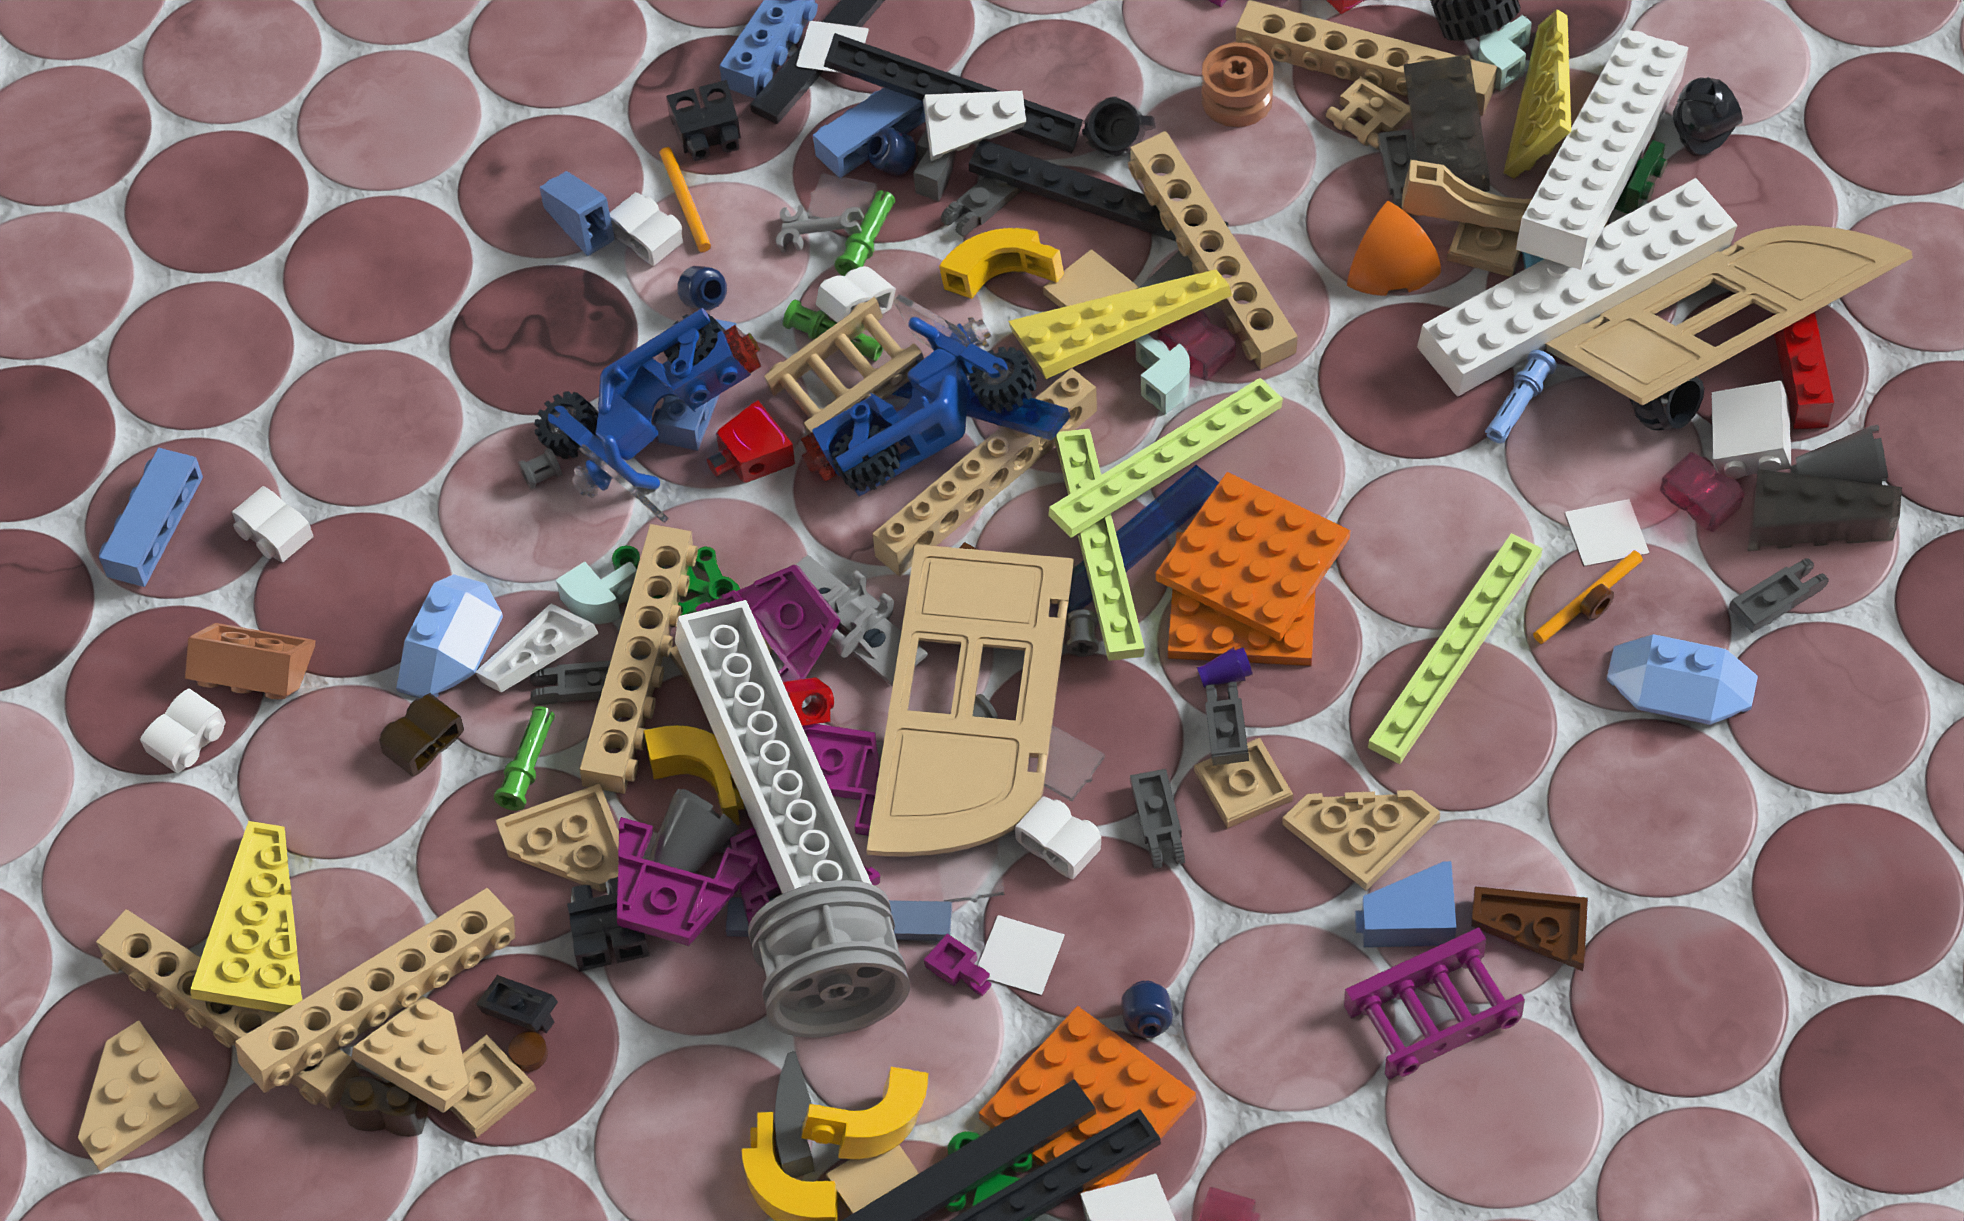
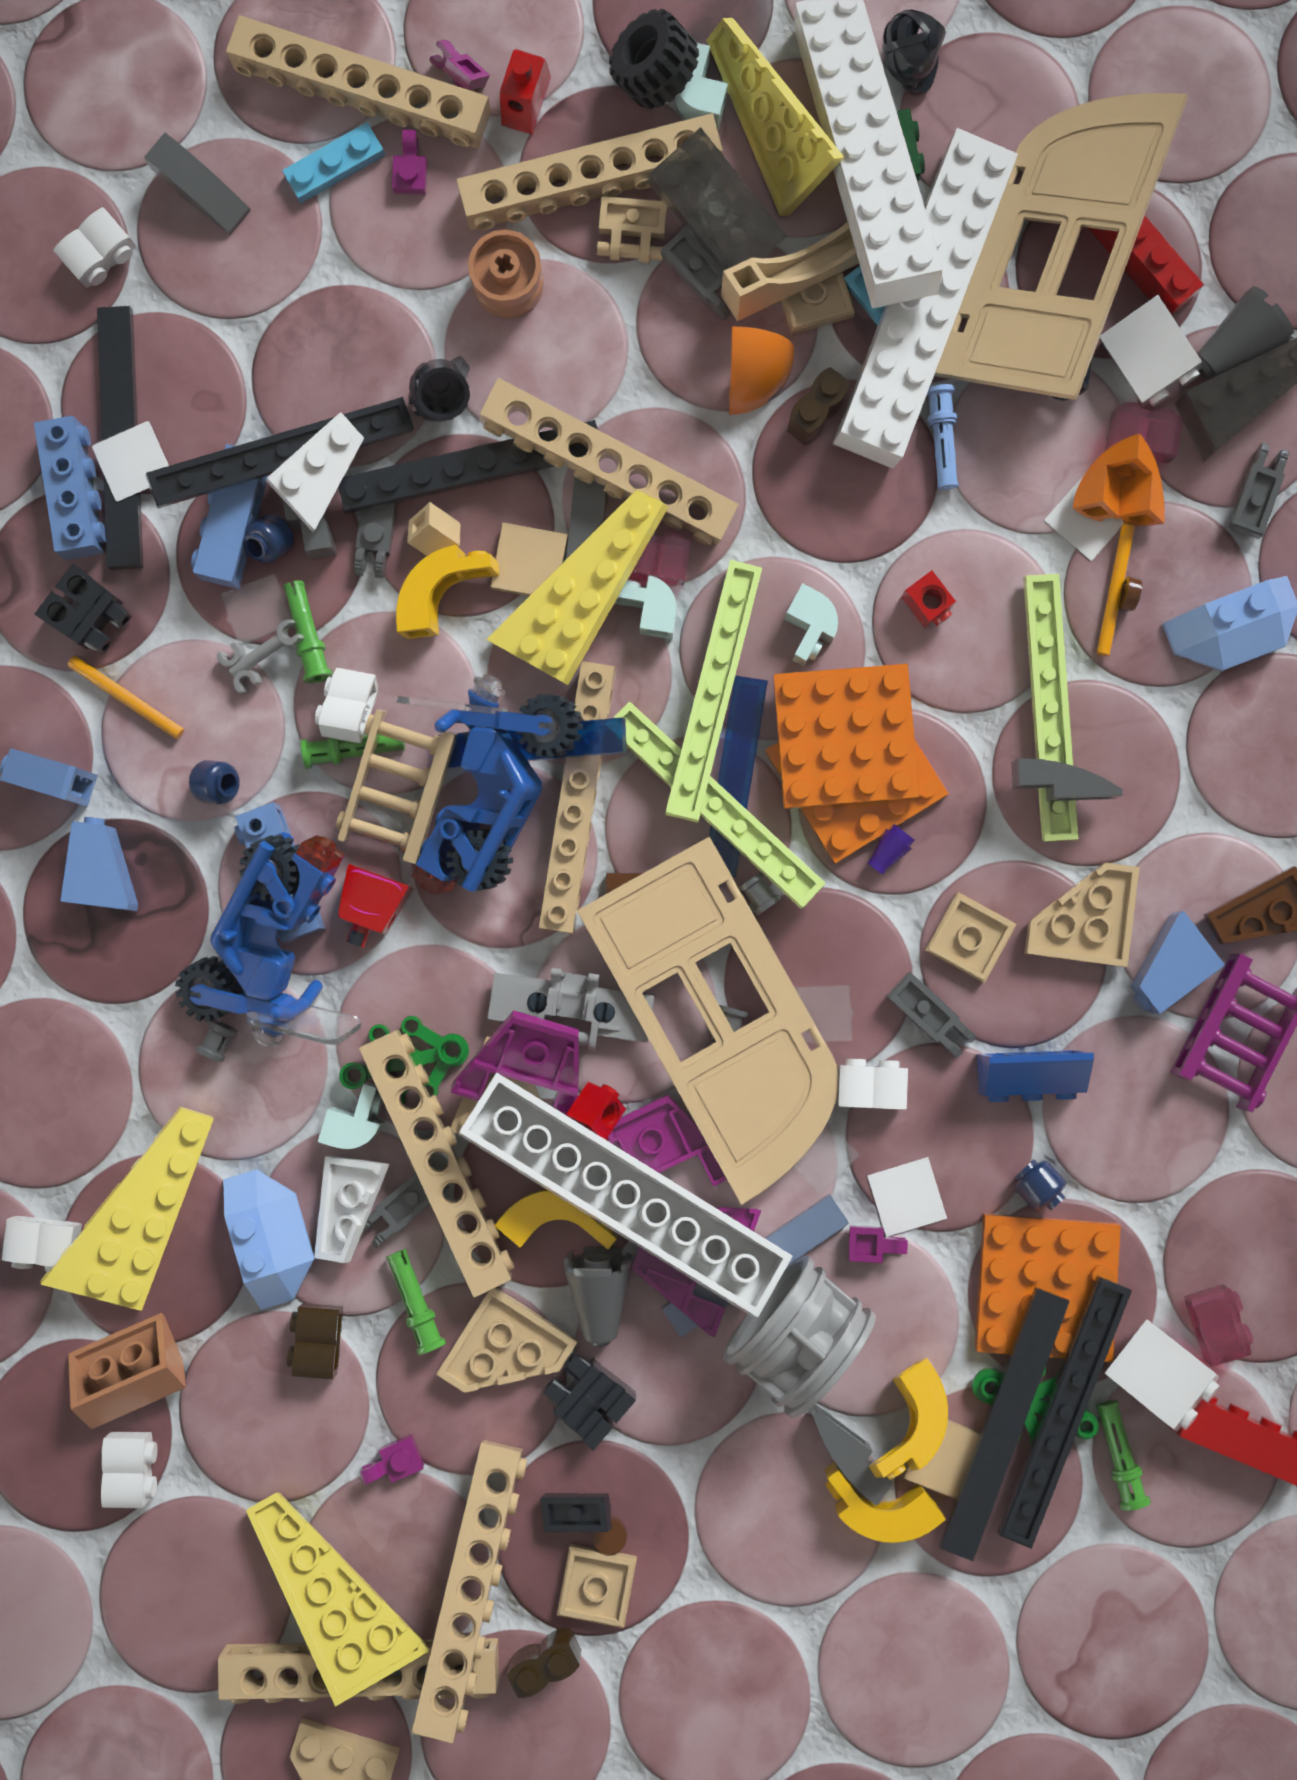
camera: 35 degrees left, 30 degrees up
tan plate [351,996,469,1113] -> none
white brick [610,192,683,266] -> none
magenta wing [617,817,759,946] -> none
dark grey hinge [1205,682,1249,766] -> none
none -> light yellow wing [40,1107,214,1311]
none -> medium blue slope [61,817,138,911]
none -> magenta plate [360,1434,424,1485]
none -> tan panel [407,502,461,556]
none -> light aqua brick [784,583,838,667]
none -> dark brown brick [787,367,849,445]
none -> red brick [901,570,957,628]
none -> blue slope [977,1050,1094,1102]
none -> dark grey slope [1011,758,1123,801]
none -> orange brick [1073,434,1165,526]

